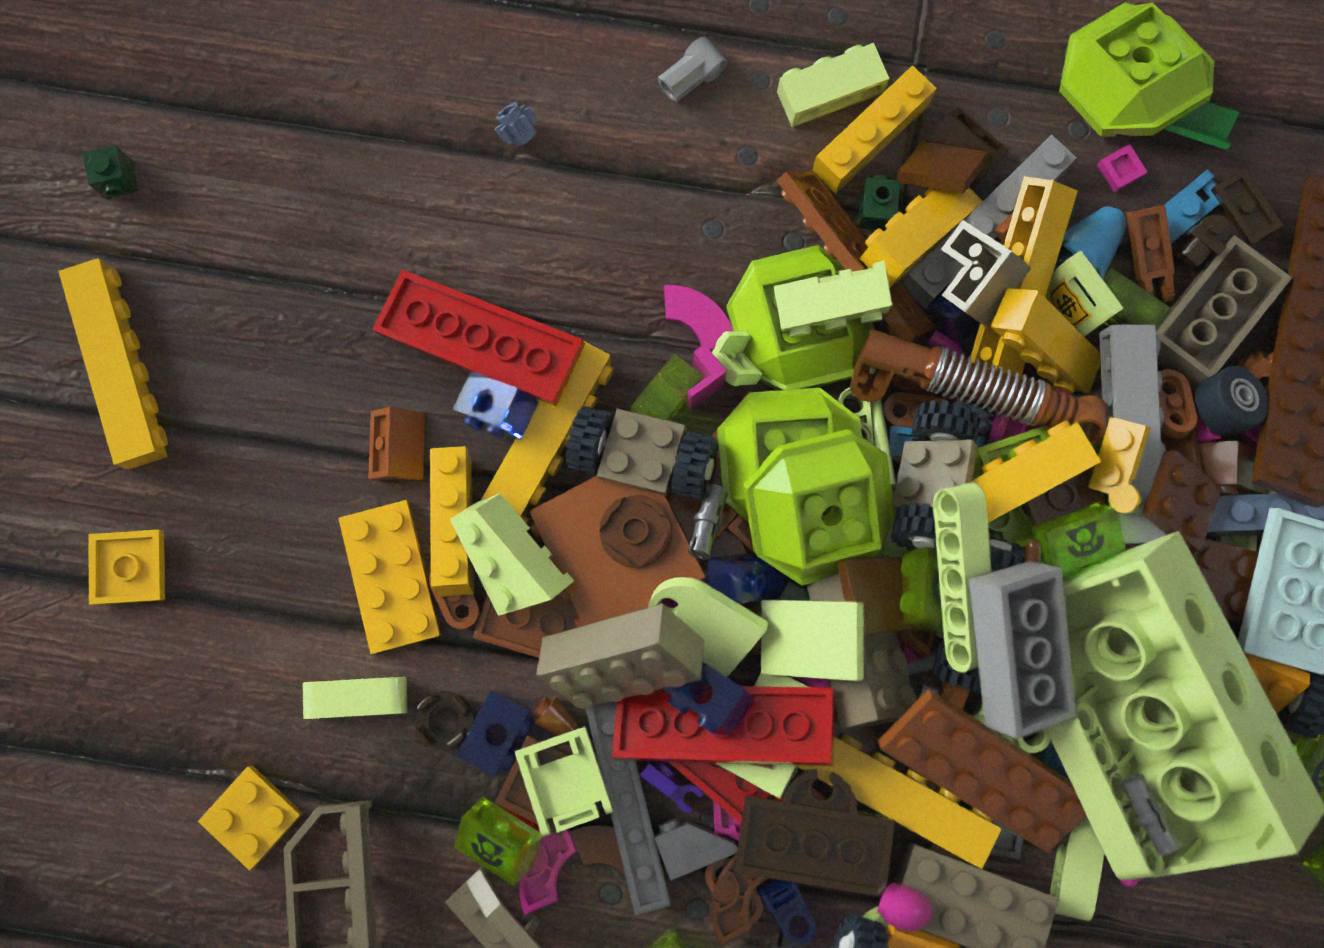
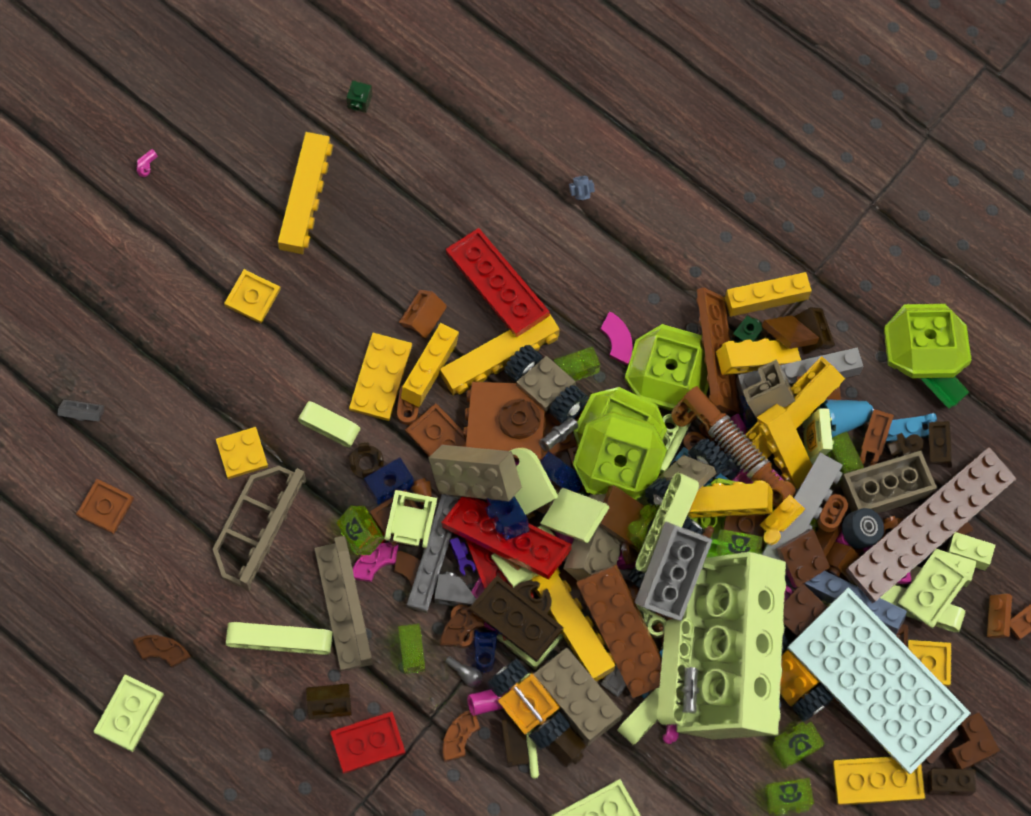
camera: 25 degrees right, 10 degrees down
yellowish green wedge [450,493,574,616] -> none
clear blue brick [453,372,539,440] -> none
light grey piece [658,36,728,103] -> none
dark pink panel [686,344,726,410] -> none
yellowish green bracket [712,331,763,386] -> none
yellowish green wedge [774,261,892,337] -> none
yellowish green brick [777,43,889,127] -> none
dark pink piece [877,882,933,932] -> none
dark pink plate [1097,144,1148,193] -> none

